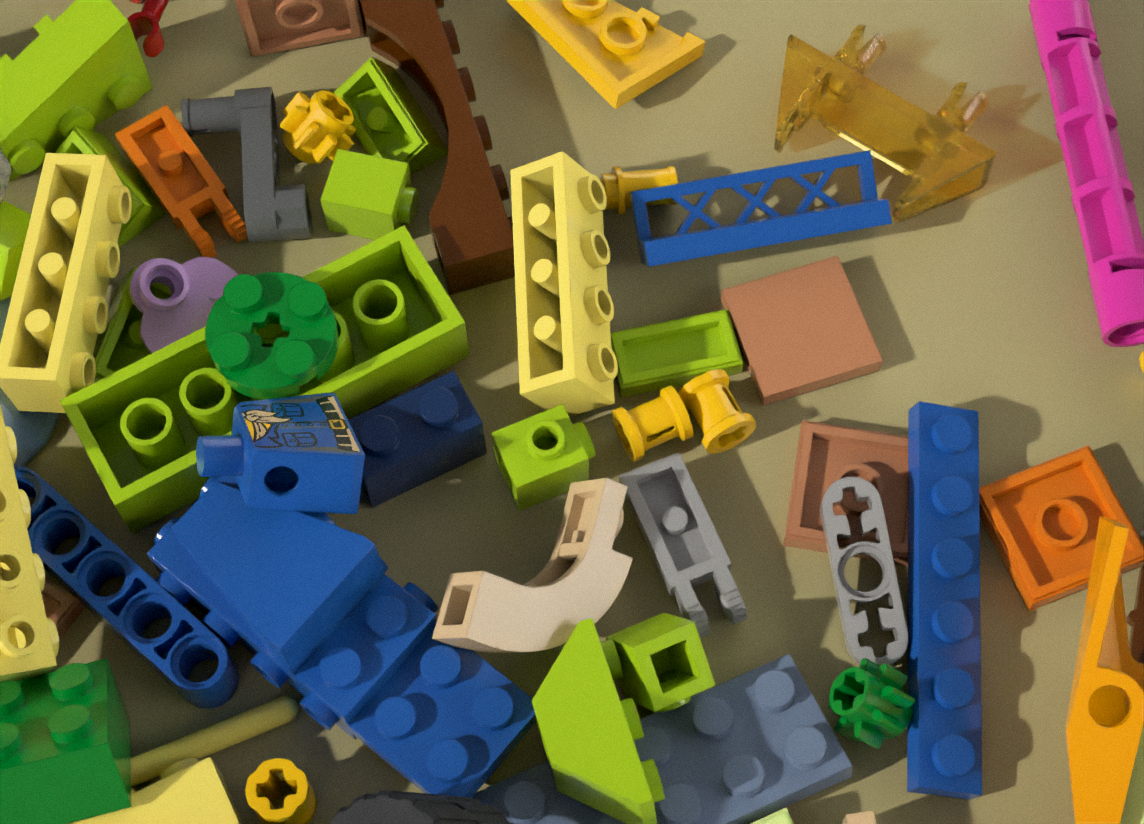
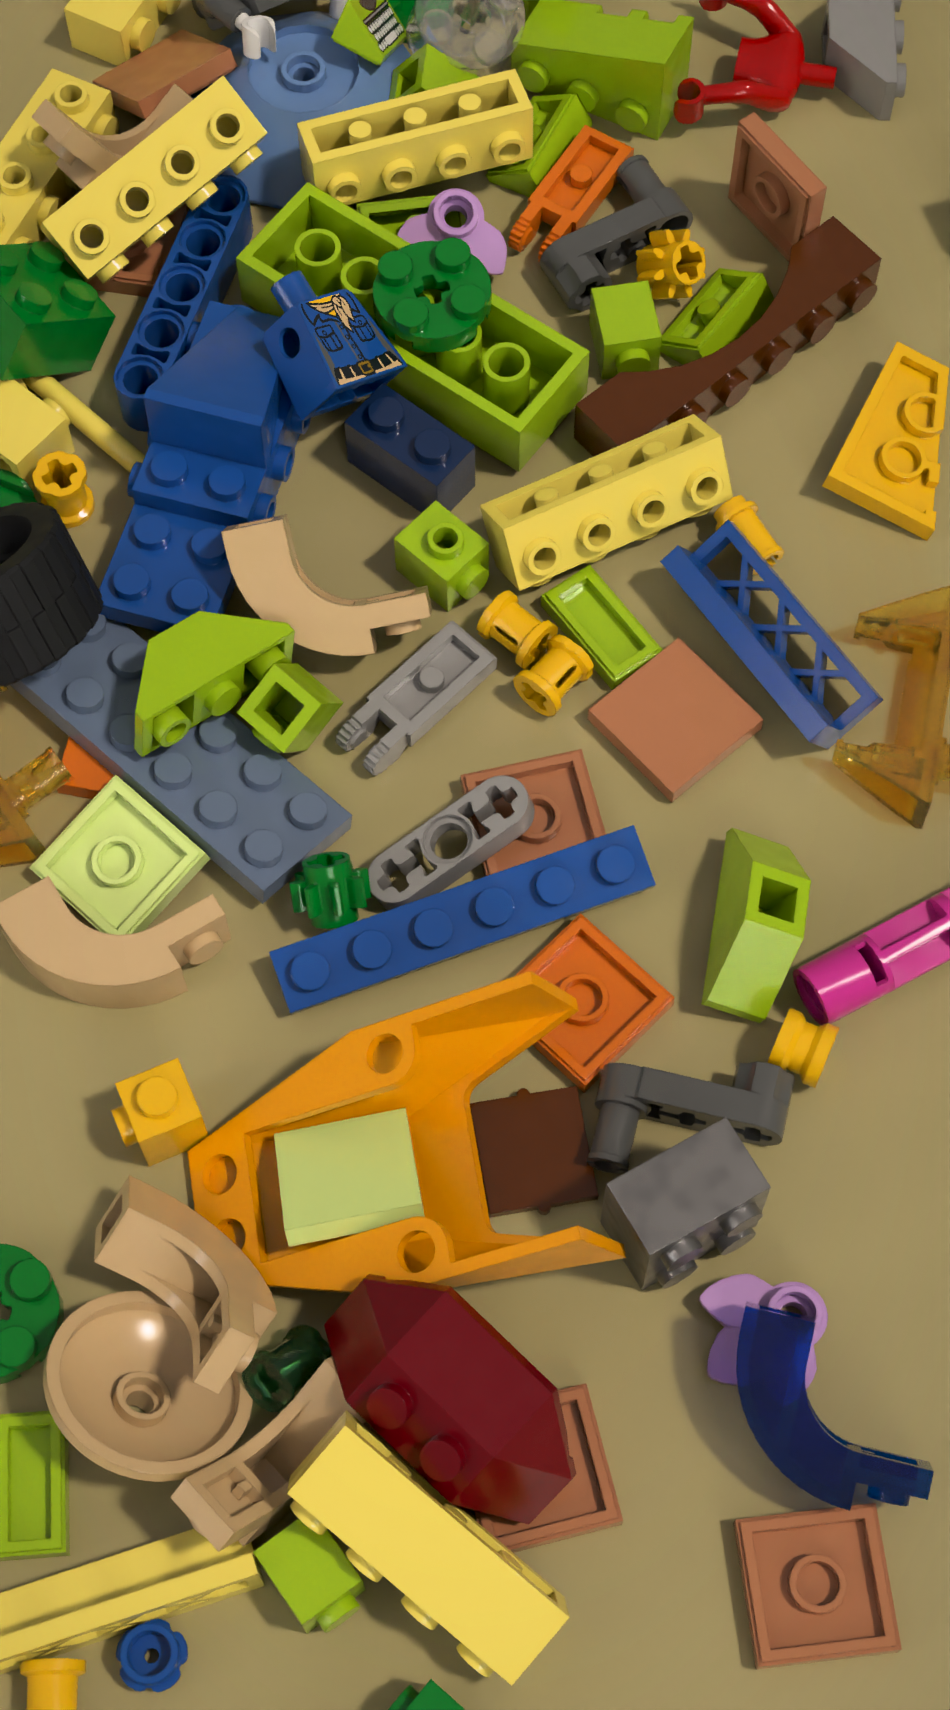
camera: 65 degrees right, 0 degrees up
none -> lime slope [701,828,811,1023]

